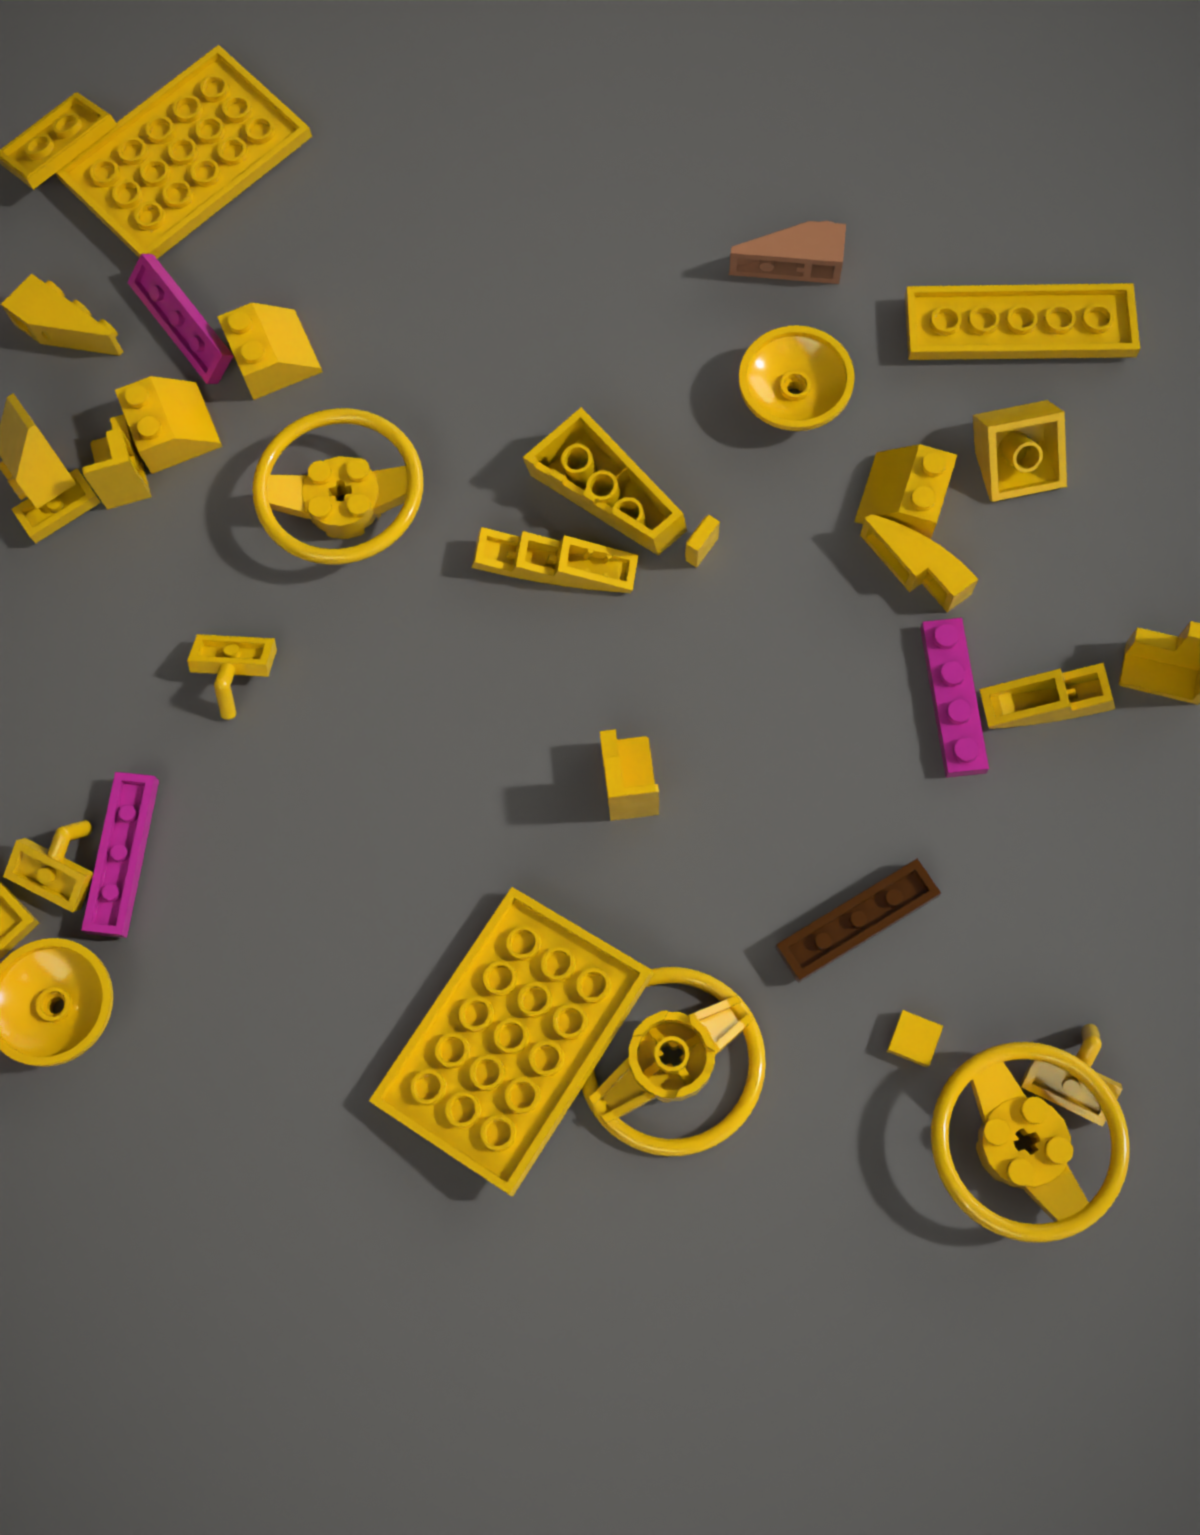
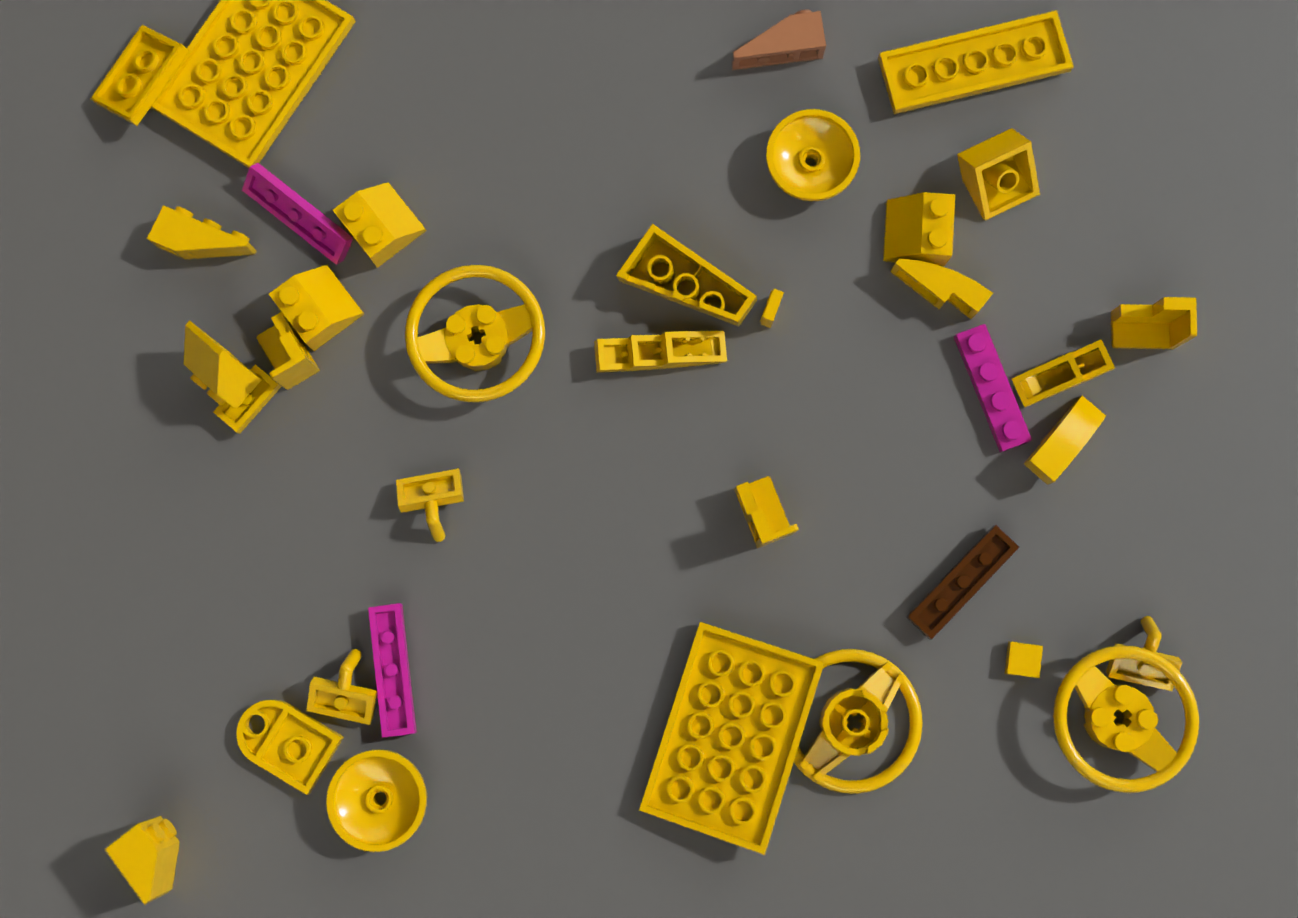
camera: 20 degrees left, 10 degrees up
none -> yellow slope [1023,395,1106,485]

